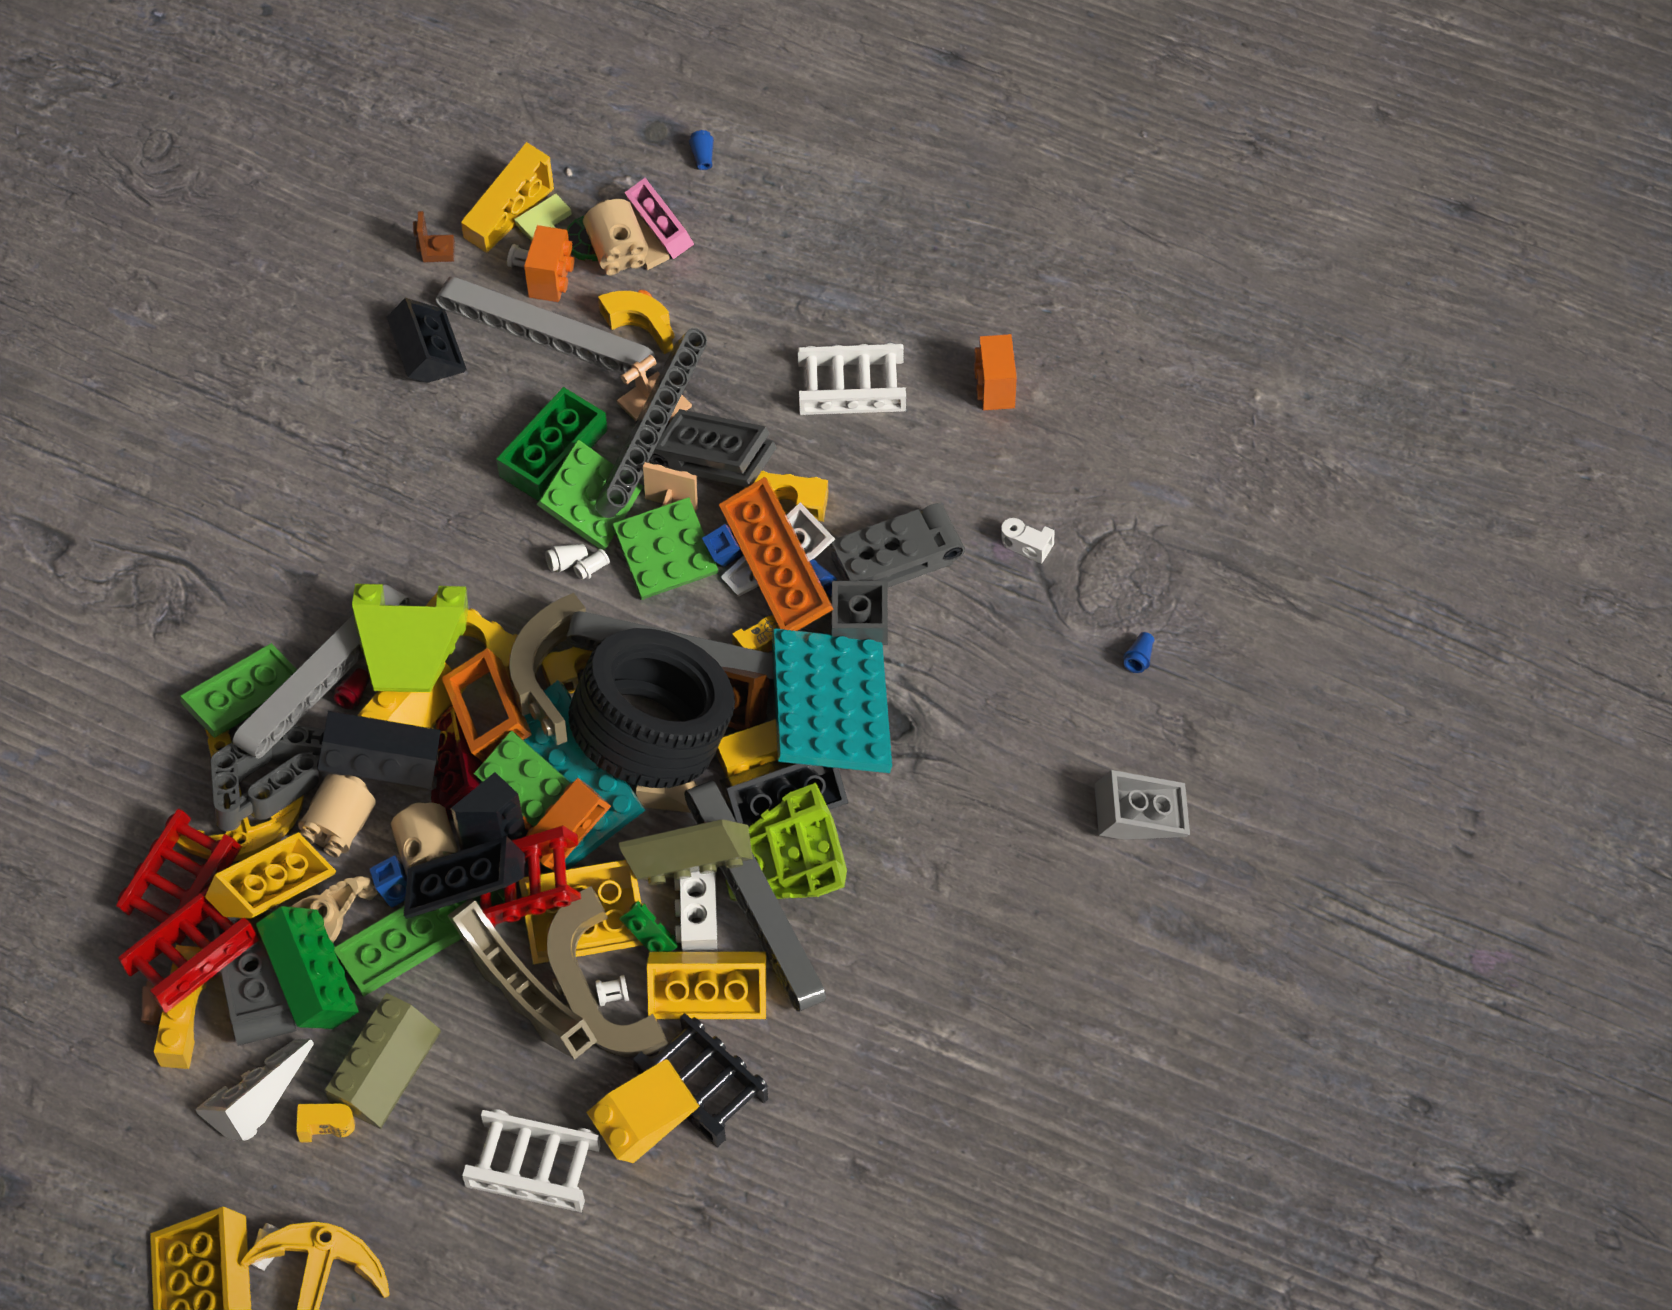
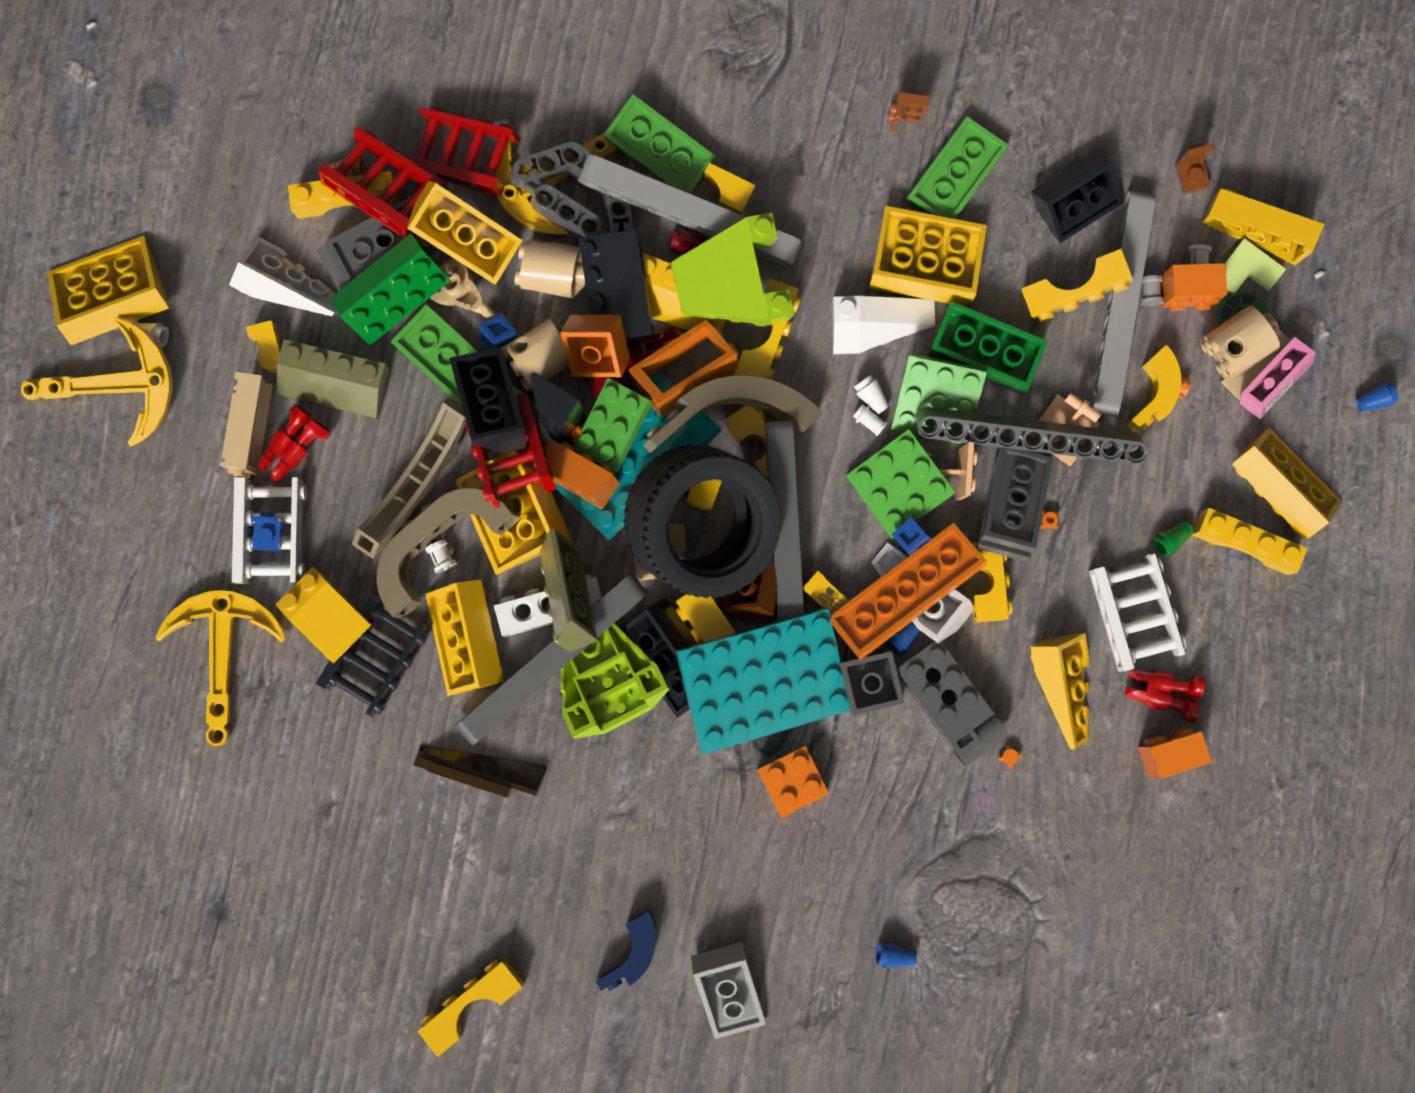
camera: 75 degrees right, 25 degrees up
green hinge [619,901,678,952] -> none
white leg [1001,518,1054,564] -> none
none -> yellow piece [155,590,286,746]
none -> tan door [220,372,274,479]
none -> blue bracket [251,512,284,552]
none -> red piece [257,404,332,482]
none -> dark brown wedge [413,745,547,798]
none -> yellow arch [417,959,525,1057]
none -> orange brick [560,315,630,377]
none -> dark blue arch [595,909,657,991]
none -> yellow arch [705,163,755,215]
none -> orange brick [757,745,829,818]
none -> white wedge [831,296,936,354]
none -> yellow slope [869,206,987,308]
none -> dark orange bracket [887,92,930,132]
none -> bright green plate [907,116,1009,219]
none -> orange piece [998,745,1022,768]
none -> yellow arch [1021,249,1133,322]
none -> yellow wedge [1031,633,1090,749]
none -> red piece [1124,669,1206,723]
none -> light grey bush [1140,275,1164,306]
none -> green cone [1153,521,1194,556]
none -> yellow arch [1192,508,1308,575]
none -> yellow slope [1232,427,1342,540]

